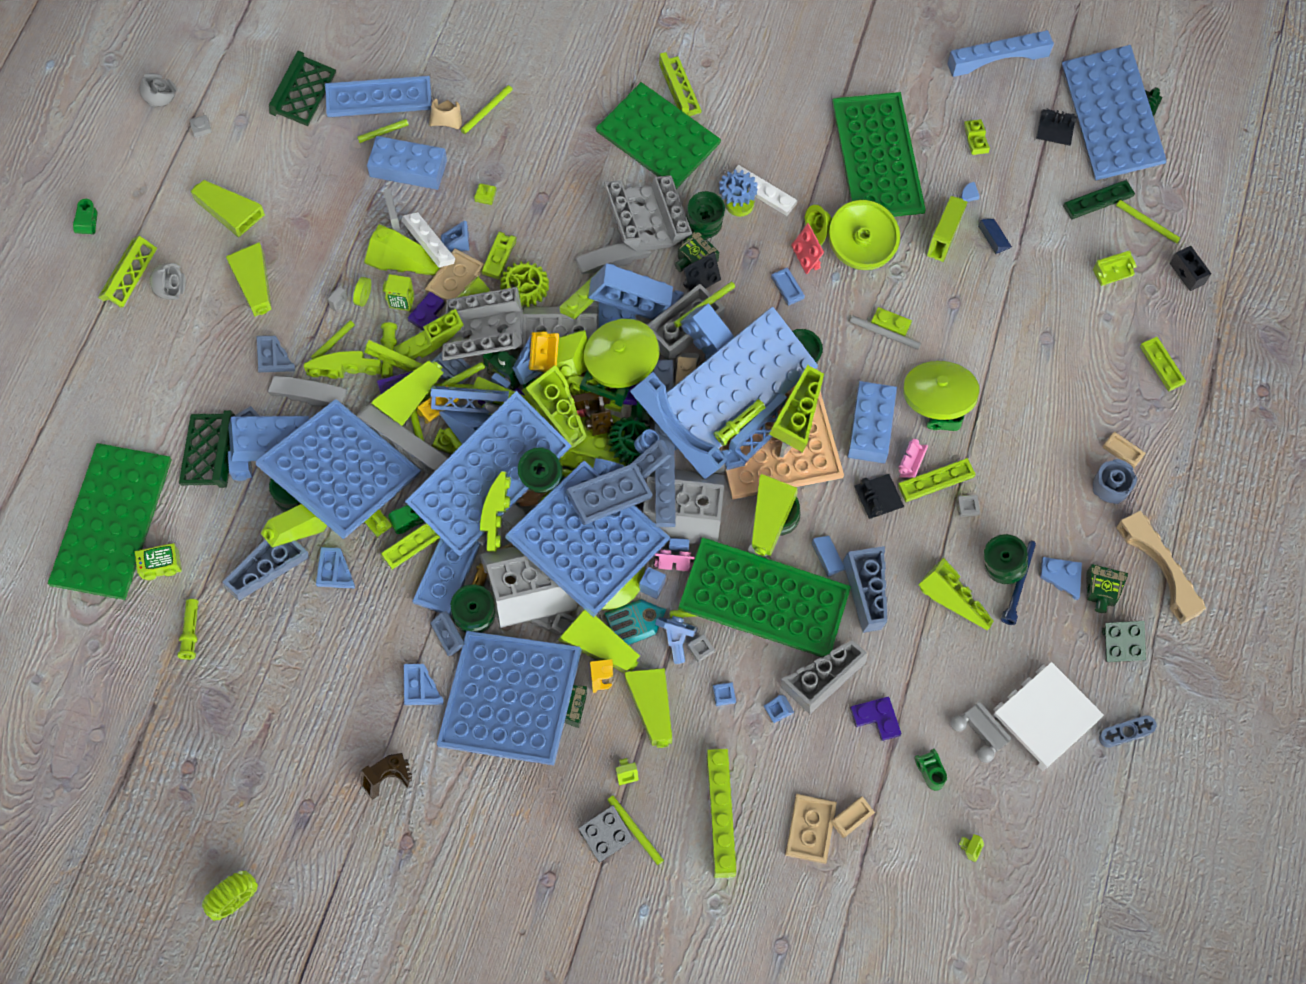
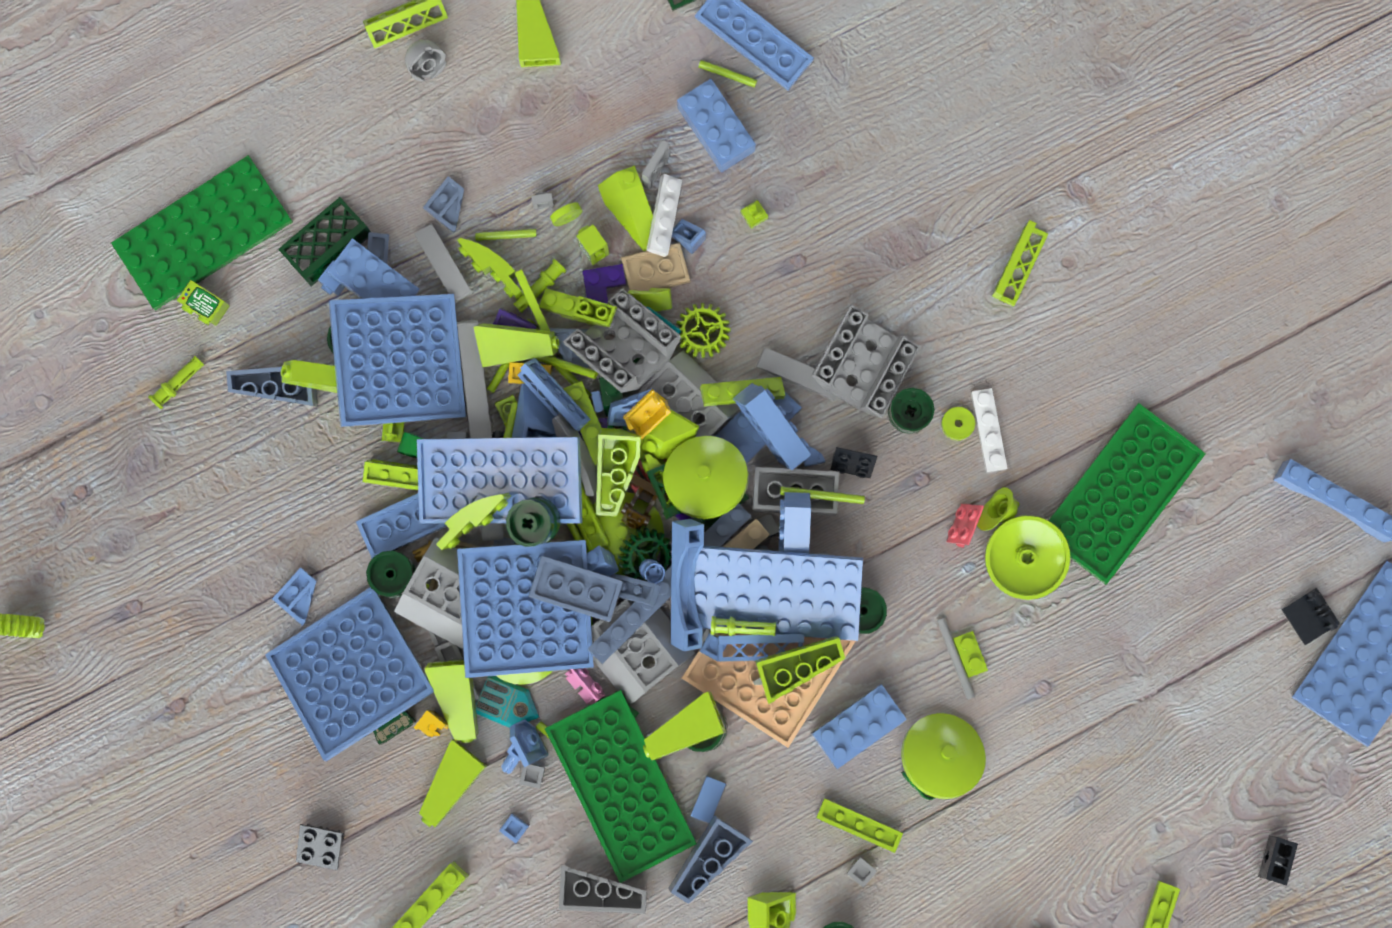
camera: 50 degrees right, 15 degrees up
lime slope [226,242,272,317] -> none
medium blue wing [316,547,355,589] -> none
dark brown tile [360,753,412,800] -> none
tan hair [429,99,462,129] -> none
sand blue plate [431,611,465,656] -> none
lime bar [461,85,513,134] -> none
lime plate [482,232,517,280] -> none
green plate [596,82,721,189] -> none
lime bar [607,796,664,865] -> none
lime tile [615,758,639,786] -> none
medium blue brick [639,567,666,599] -> none
medium blue tile [669,538,689,552] -> none
dark green torso [674,230,720,272] -> none
medium blue gear [719,169,758,207] -> none
medium blue slope [764,695,794,723] -> none
medium blue tile [771,267,805,306] -> none
black hinge [854,474,904,519] -> none
bright pink hinge [898,439,928,478] -> none
lime slope [927,196,968,262] -> none
medium blue tile [961,182,980,202] -> none
lime slope [964,119,990,155] -> none
dark blue slope [978,219,1012,254] -> none
dark green tile [1063,179,1135,220] -> none
lime hinge [1093,250,1136,286] -> none
lime bar [1116,200,1181,244] -> none

